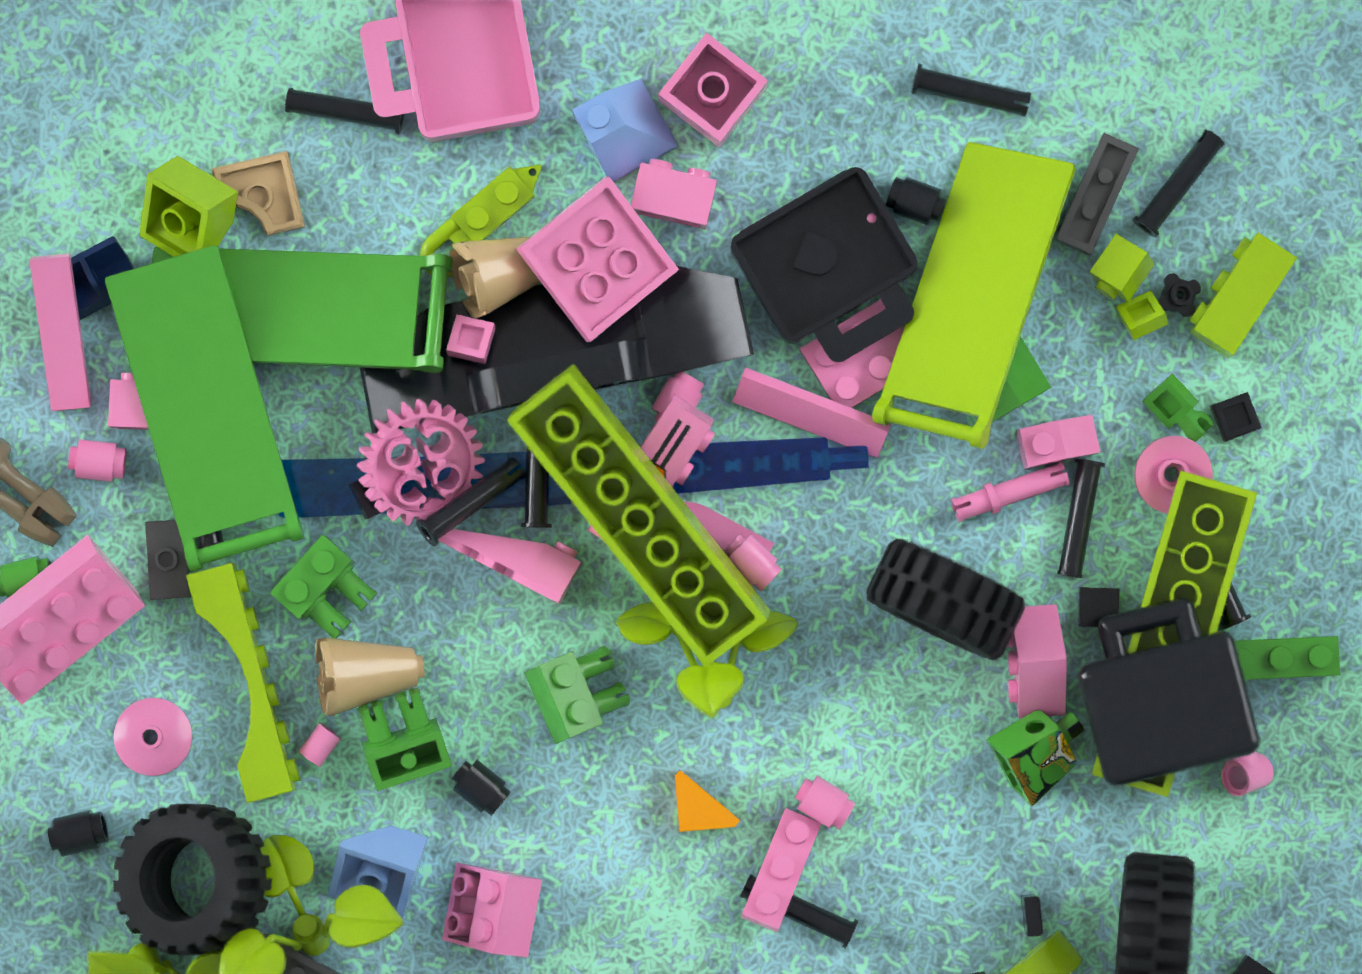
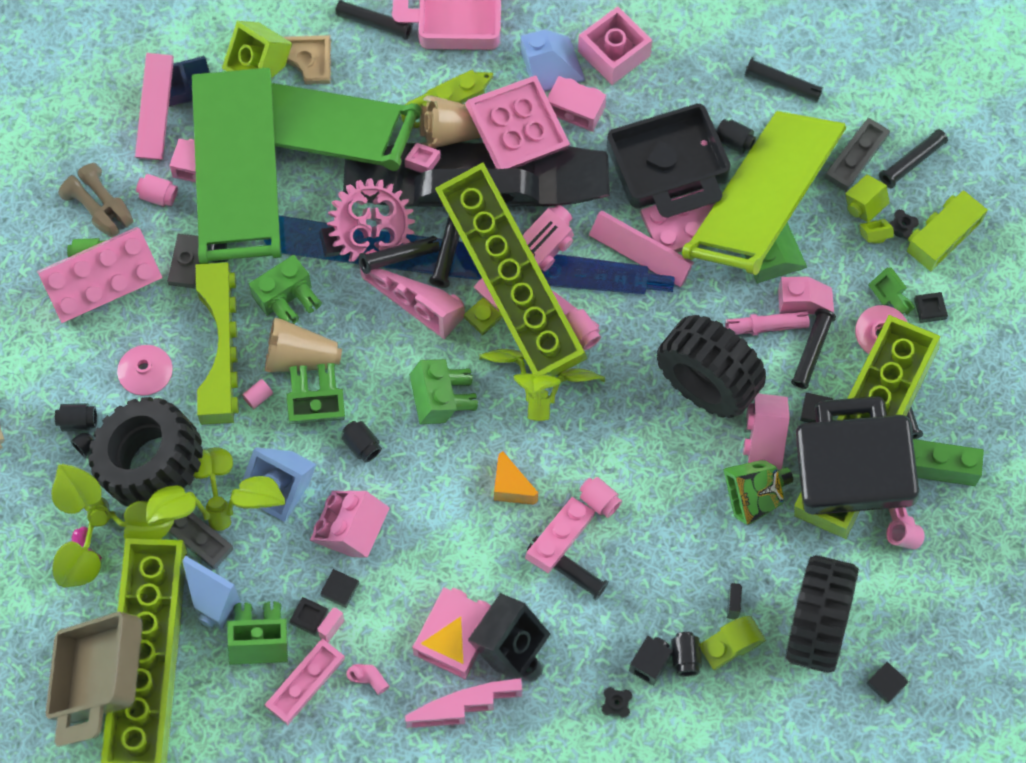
camera: 10 degrees right, 20 degrees down
none -> black hinge [71,433,94,458]
none -> lime plate [464,297,502,336]

